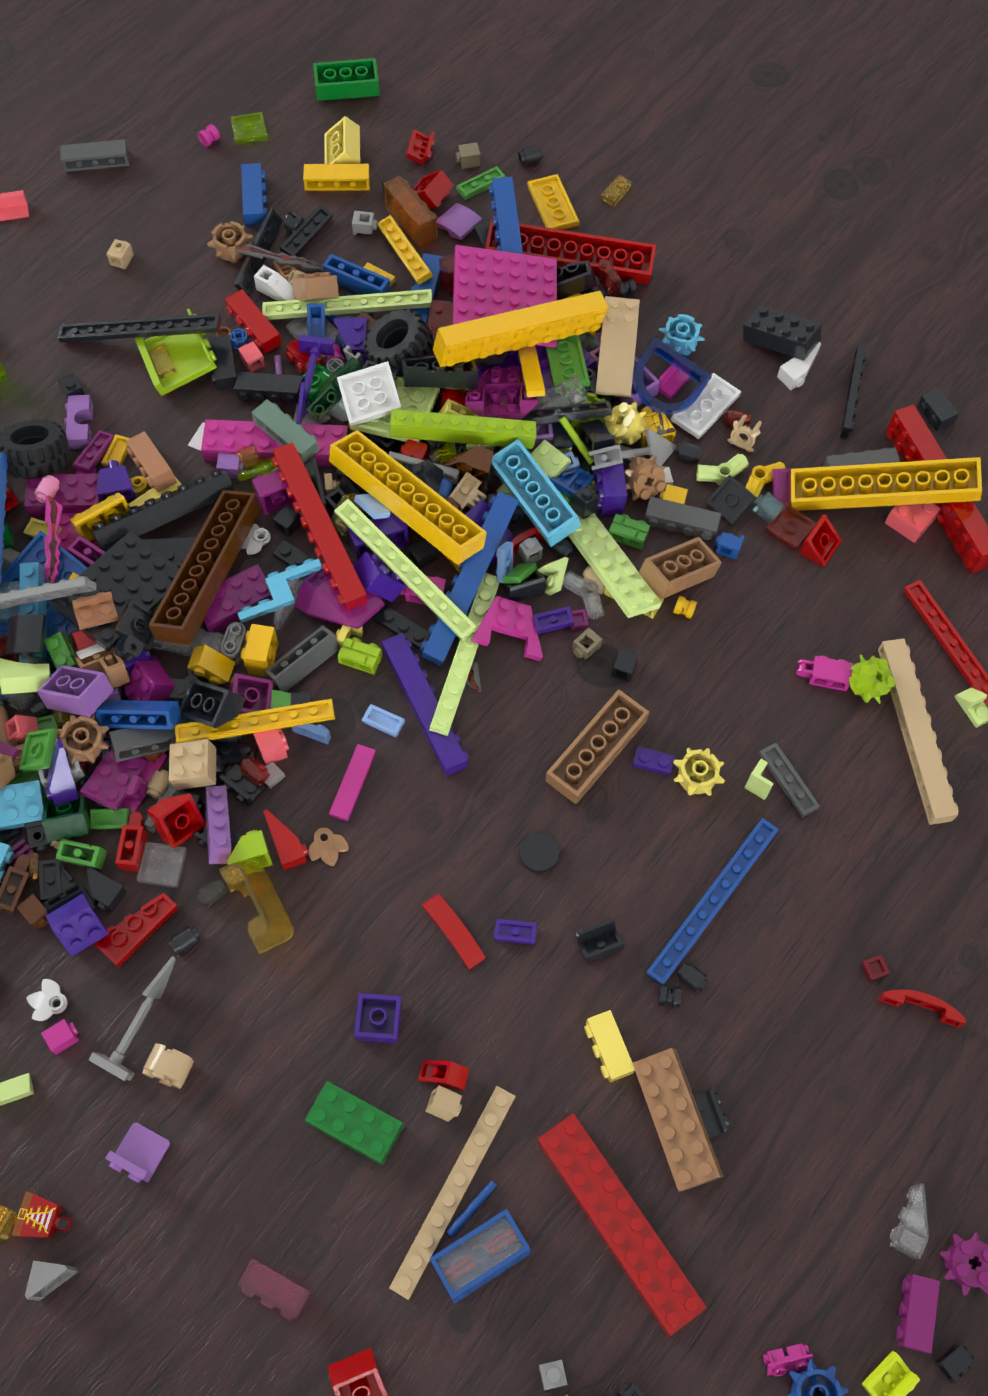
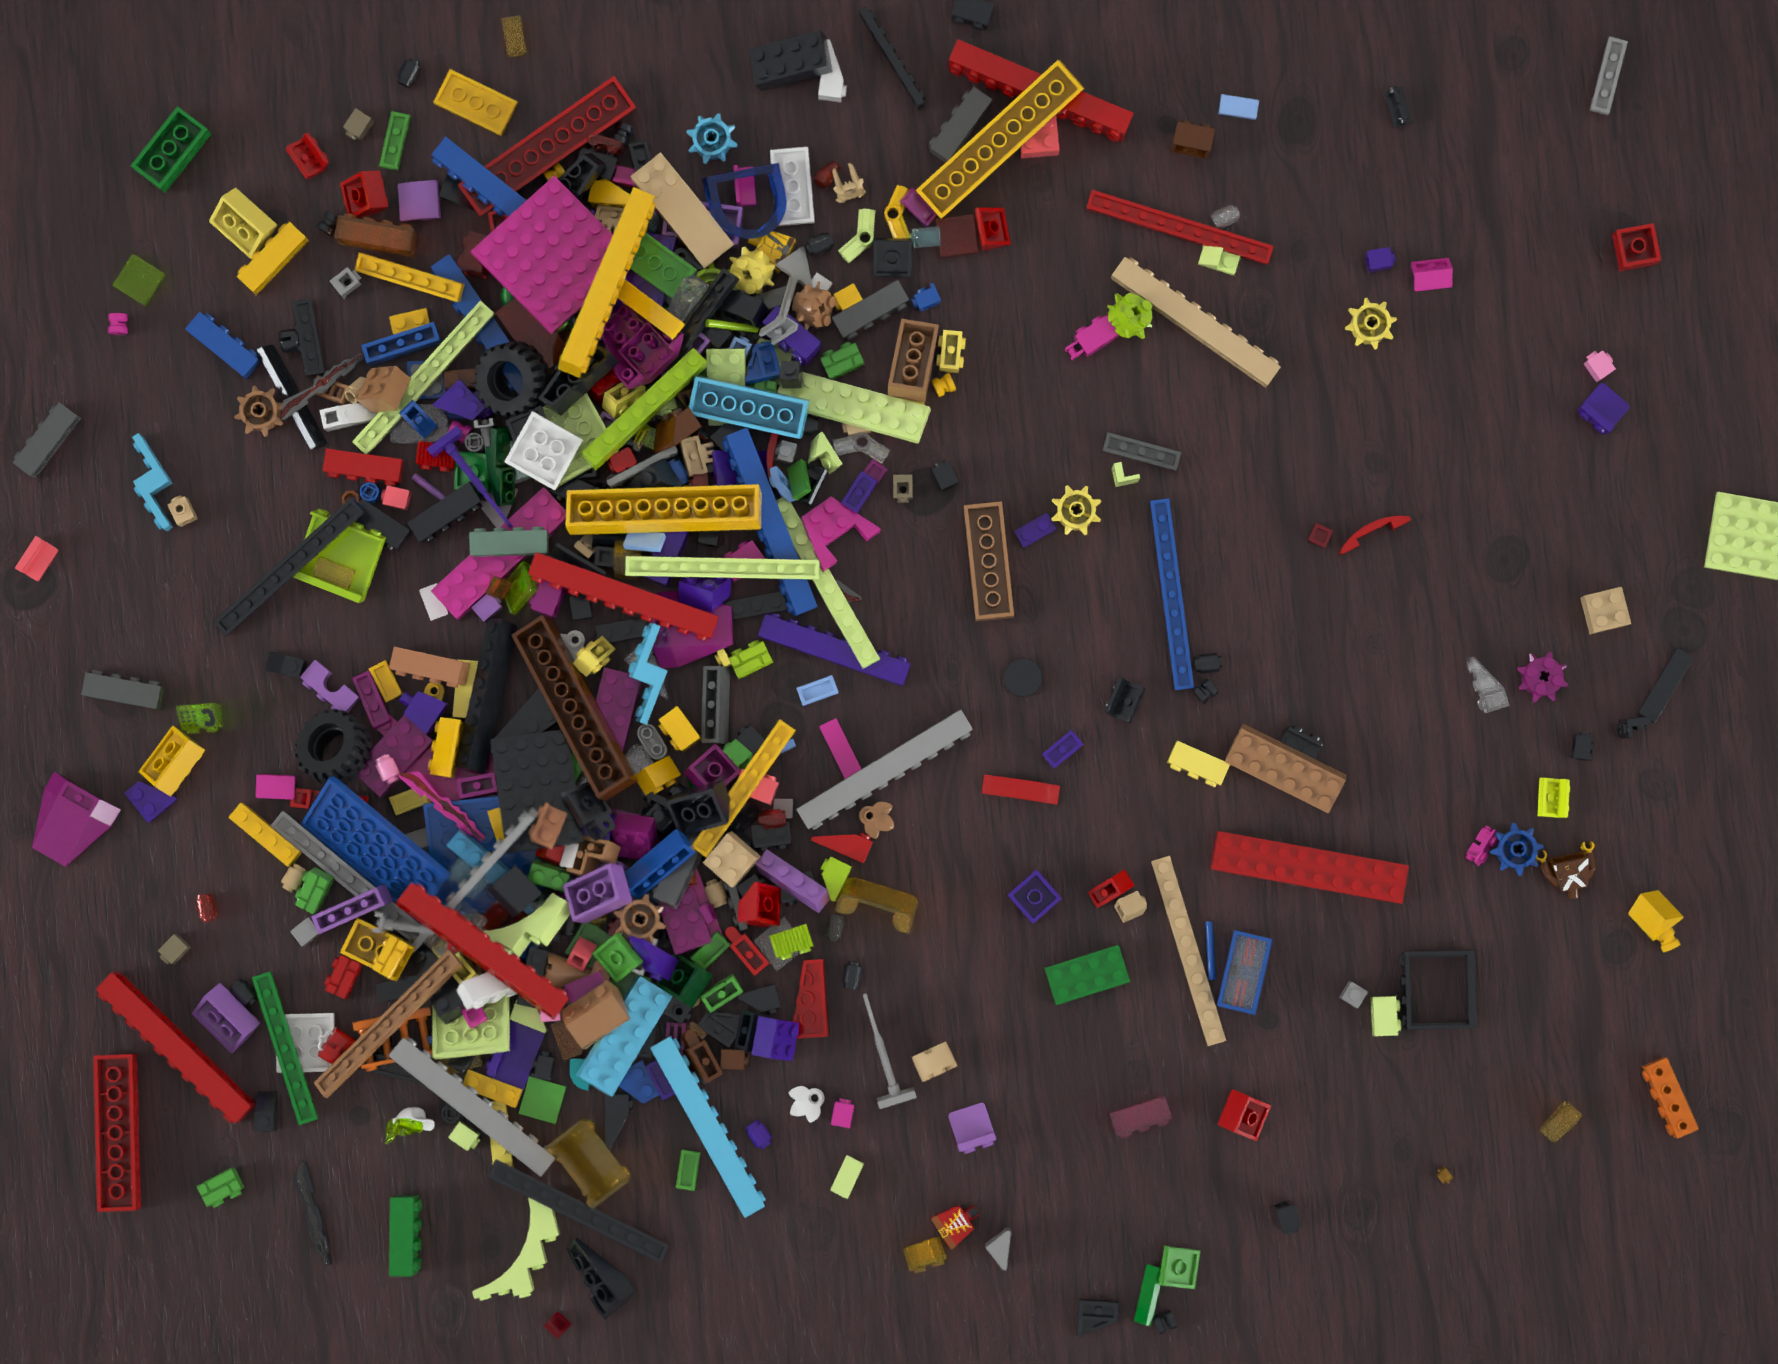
camera: 40 degrees left, 20 degrees up
magenta brick [896,1274,940,1353] -> none
none -> medium azure bracket [132,433,174,531]
none -> light yellow brick [572,636,616,677]
none -> lime brick [769,924,813,960]
none -> light grey brick [796,710,973,830]
none -> light yellow brick [936,330,966,373]

